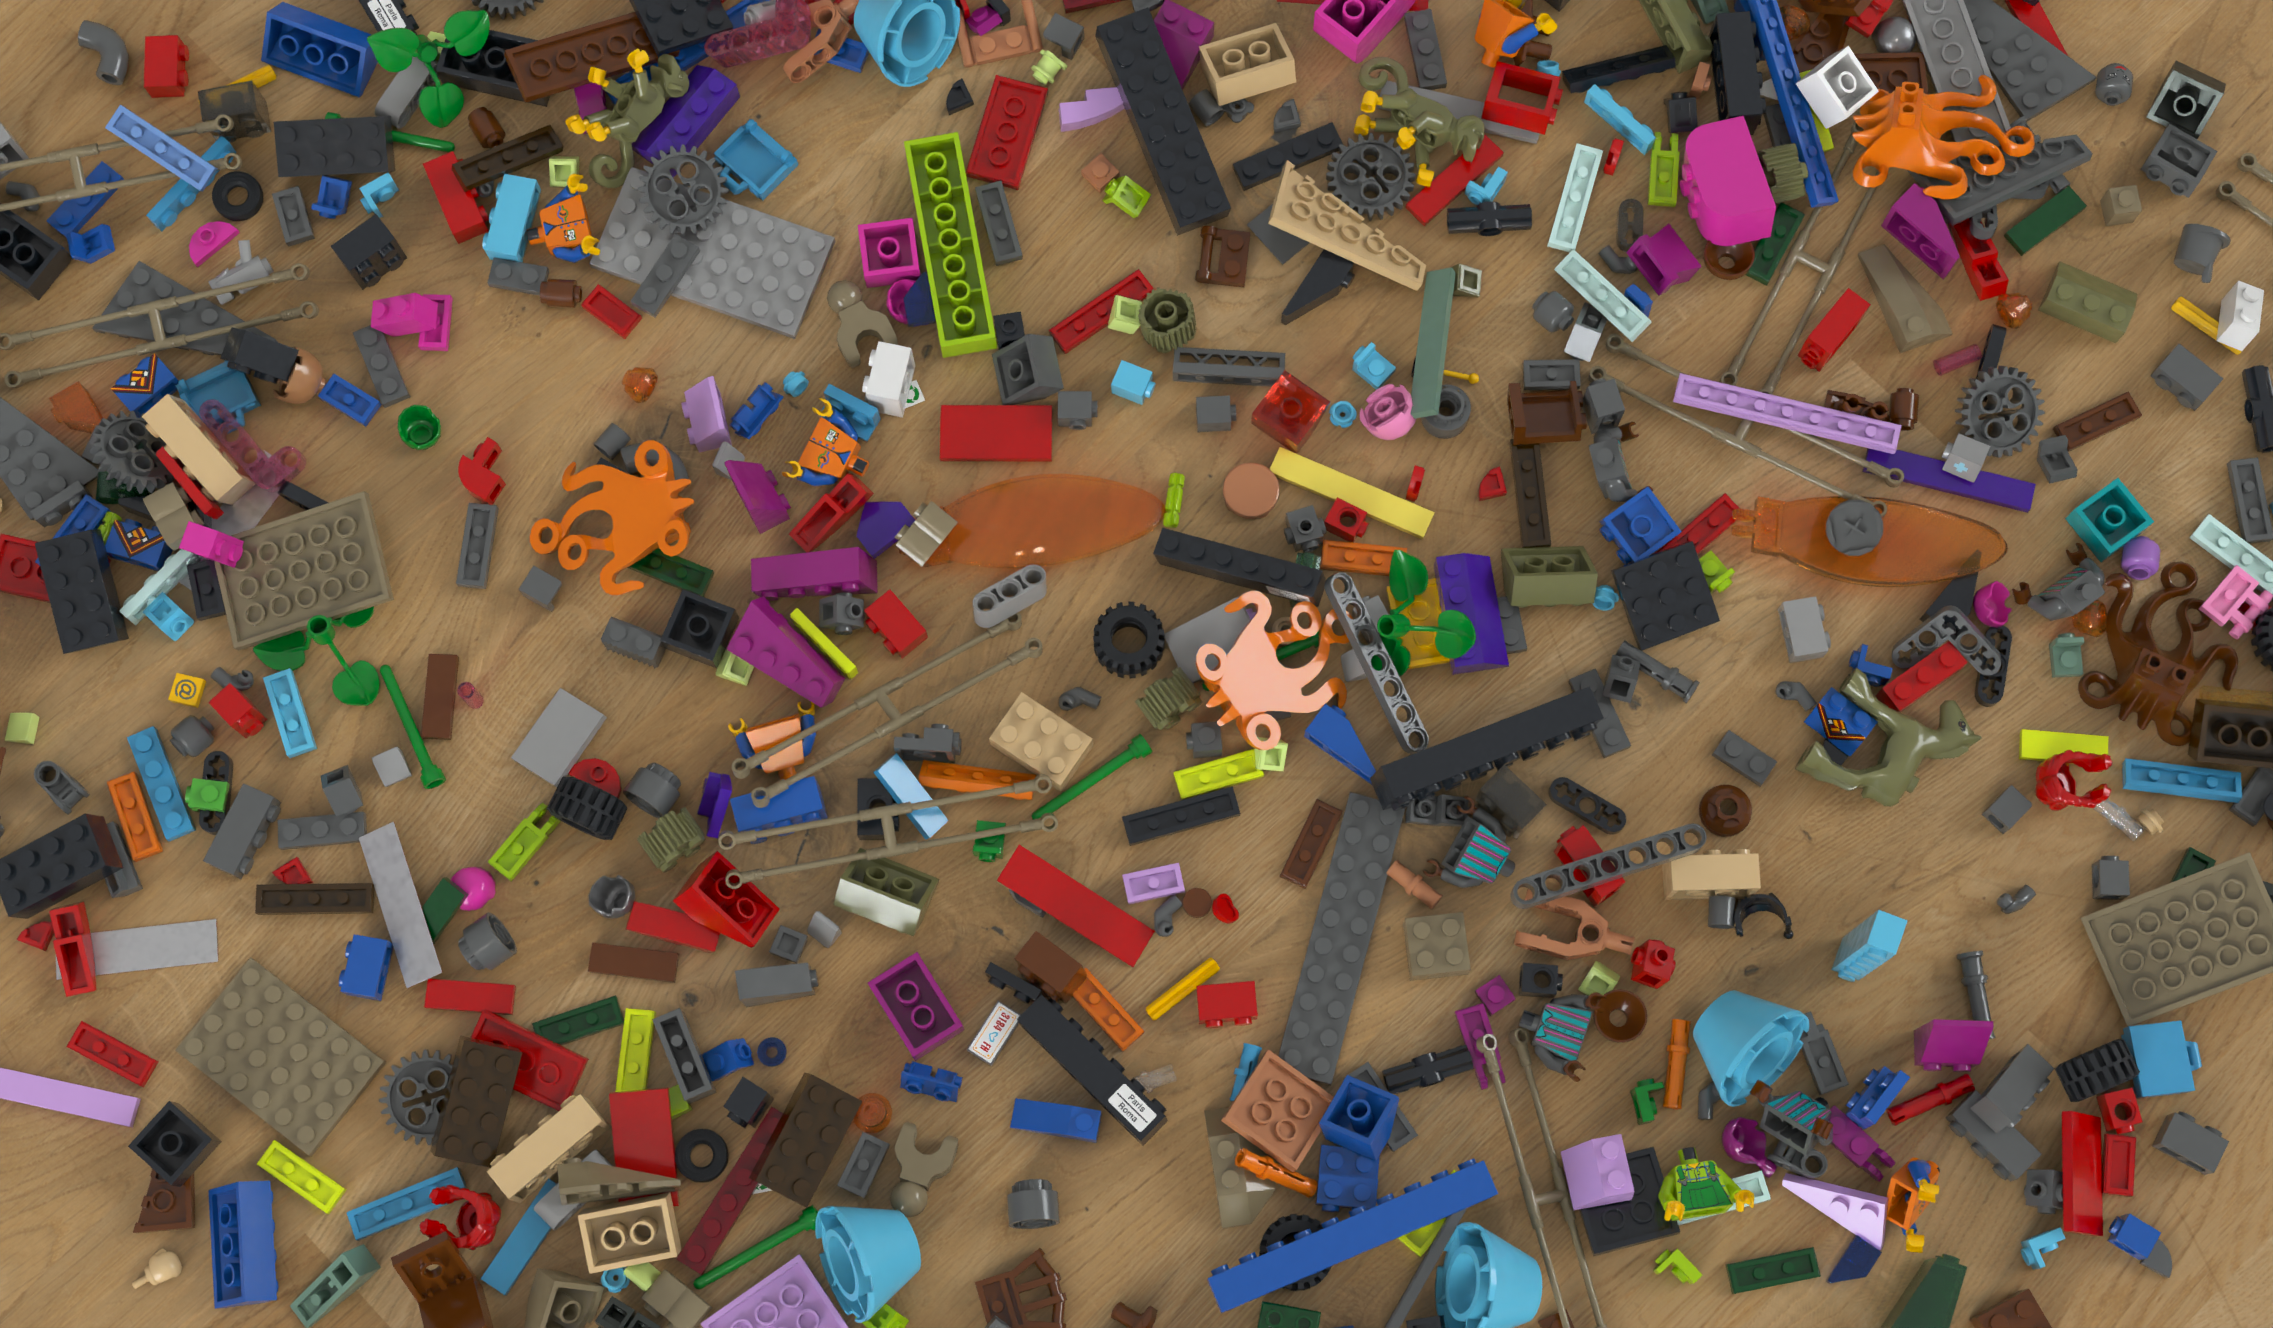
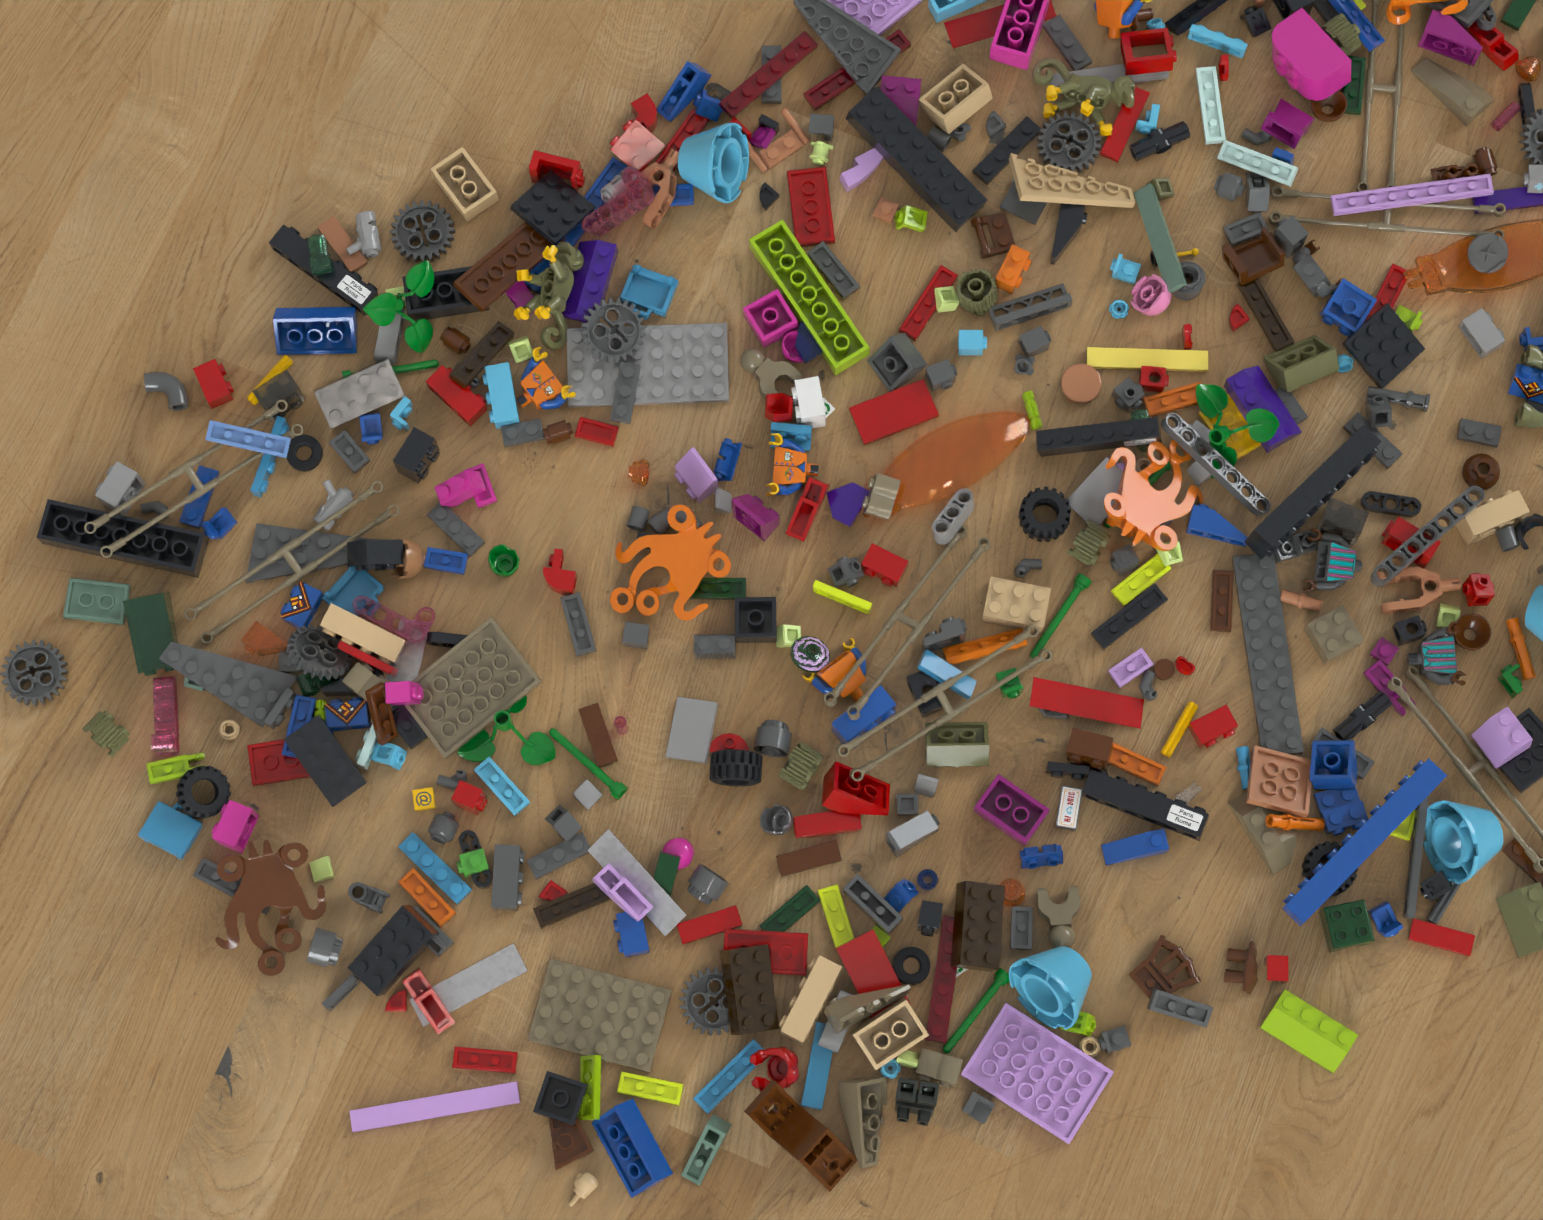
camera: 20 degrees left, 0 degrees up
dark pink plate [189,221,240,268] -> none
lime hinge [488,803,560,882] -> none
dark purple slope [697,772,732,839] -> none
magenta wedge [726,596,845,708] -> none
magenta wedge [751,547,878,601] -> none
medium azure plate [783,371,809,397] -> none
black brick [993,311,1025,350] -> none
dark grey piece [1007,1179,1060,1229] -> none
clear red slope [1251,370,1330,454] -> none
clear smoke beam [1616,199,1644,252] -> none
lime hinge [1648,132,1680,207] -> none
dark grey arm [1775,681,1817,711] -> none
red window [1797,288,1871,372] -> none
none -> reddish brown tile [365,682,398,746]
none -> lime plate [579,1055,601,1121]
none -> lavender slope [592,863,653,922]
none -> red panel [765,393,793,422]
none -> dish [790,636,830,673]
none -> orange brick [995,244,1032,294]
none -> dark grey plate [1014,354,1035,375]

